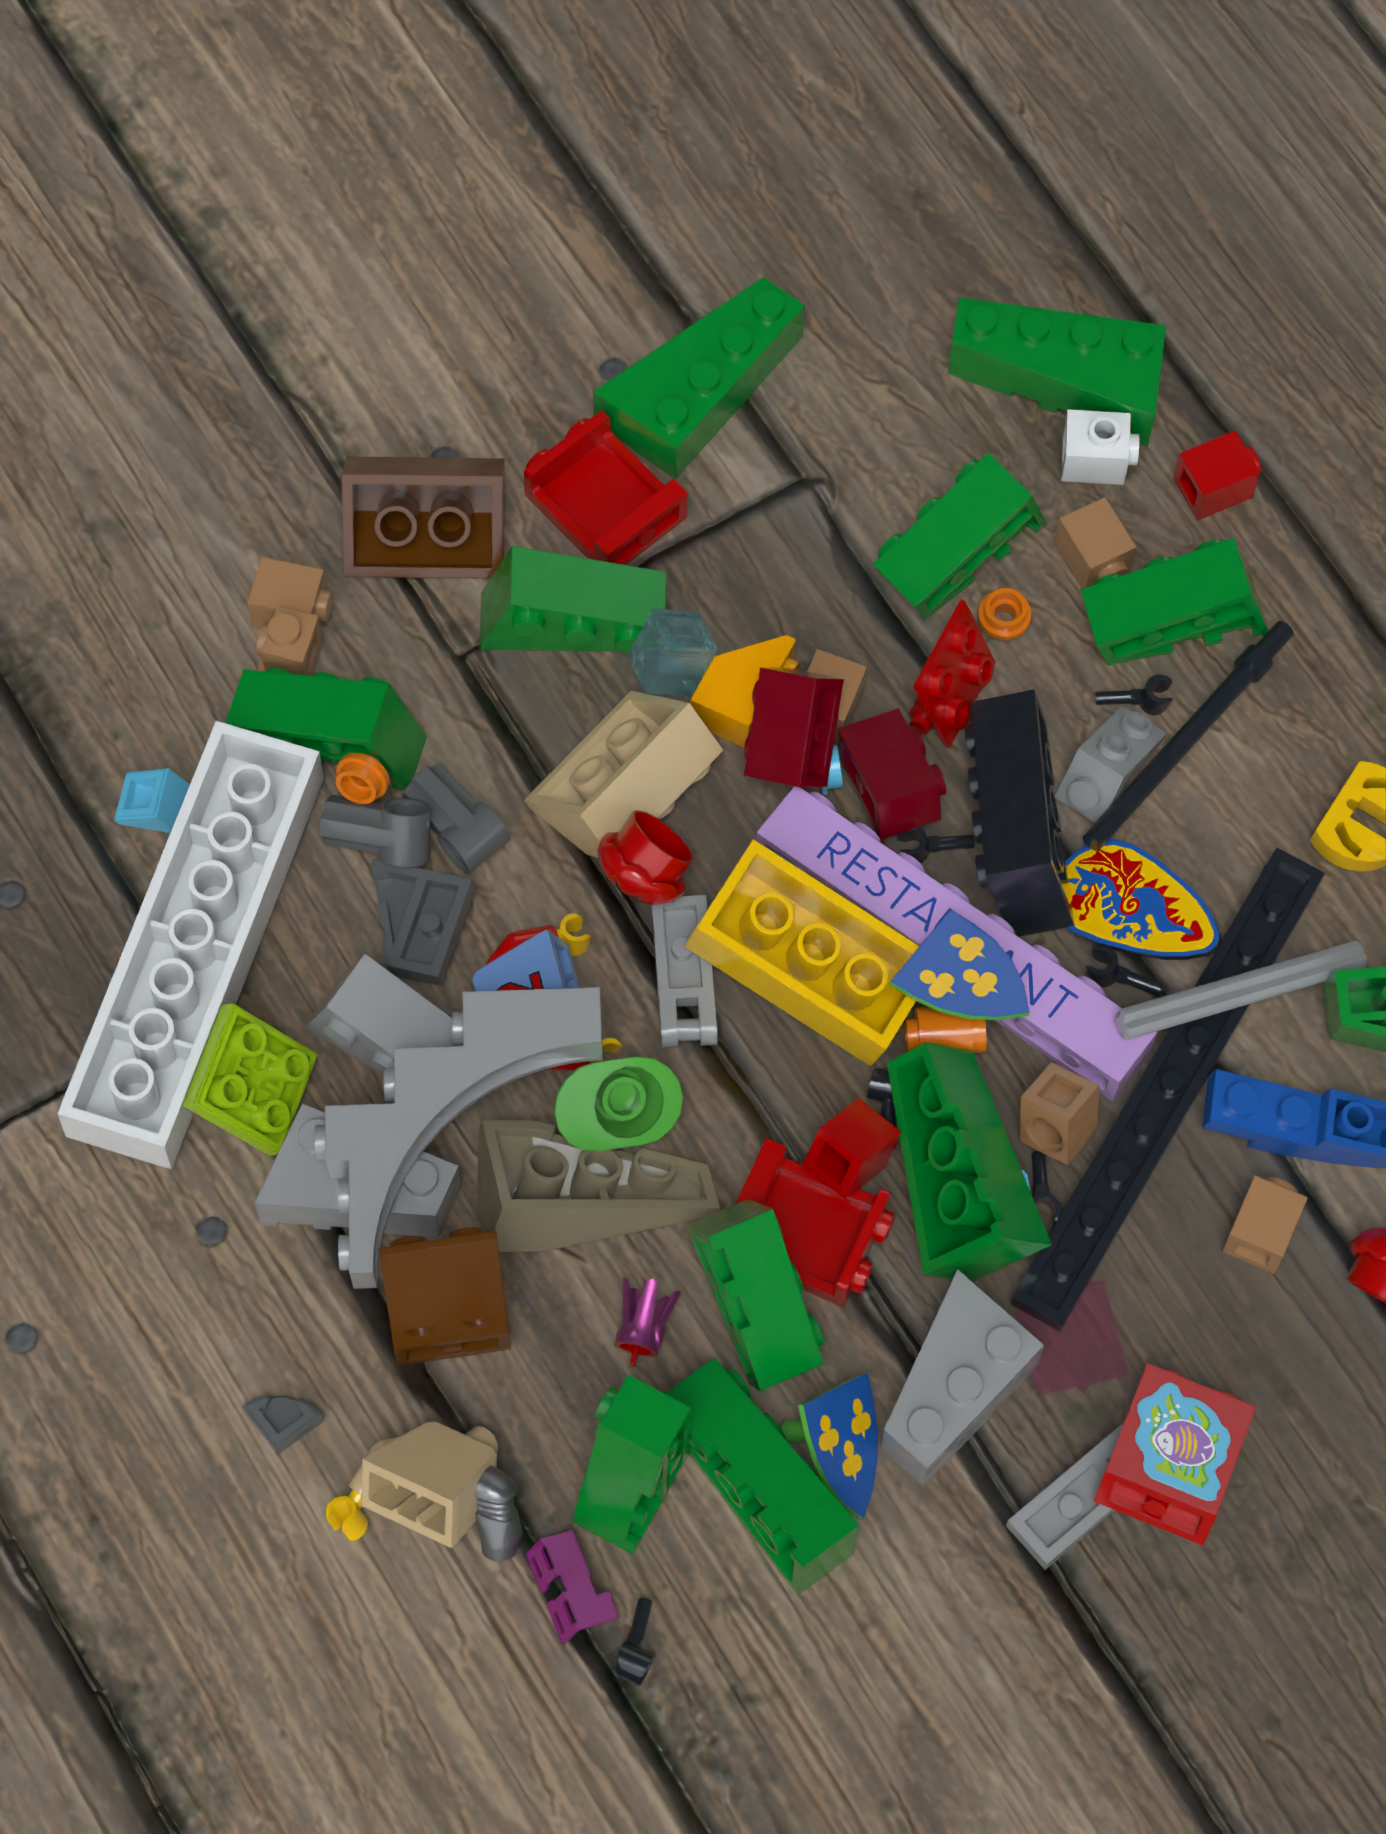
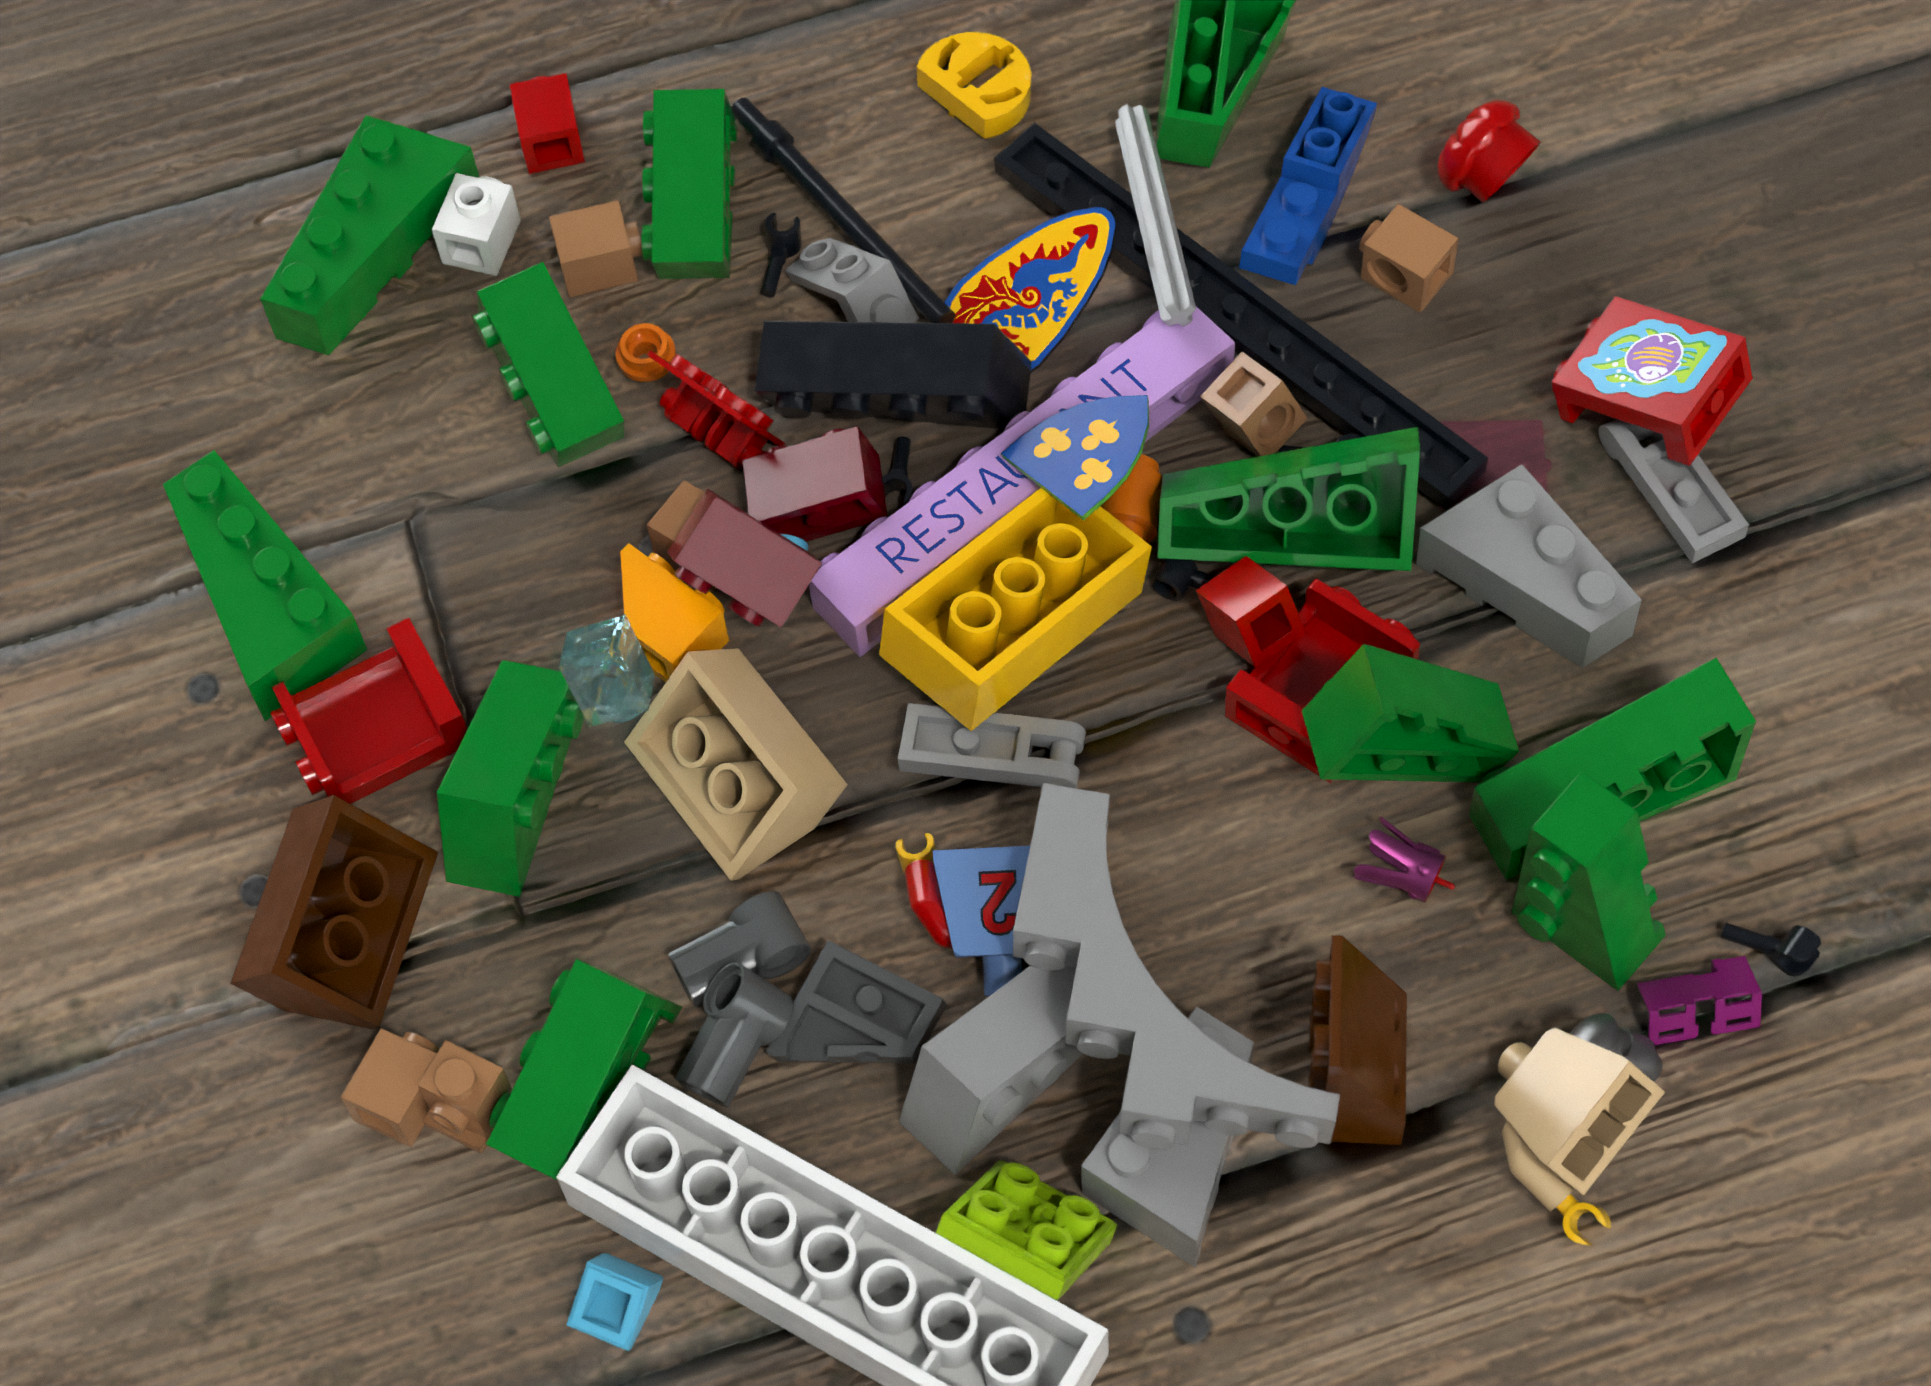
camera: 70 degrees left, 5 degrees down
dark grey tile [242,1396,324,1456] -> none
orange plate [336,753,390,804] -> none
dark tan wedge [477,1120,720,1252] -> none
bright green piece [554,1056,683,1151] -> none
red piece [597,810,693,905] -> none
blue shield [781,1372,878,1519] -> none
black hand [1086,945,1163,997] -> none

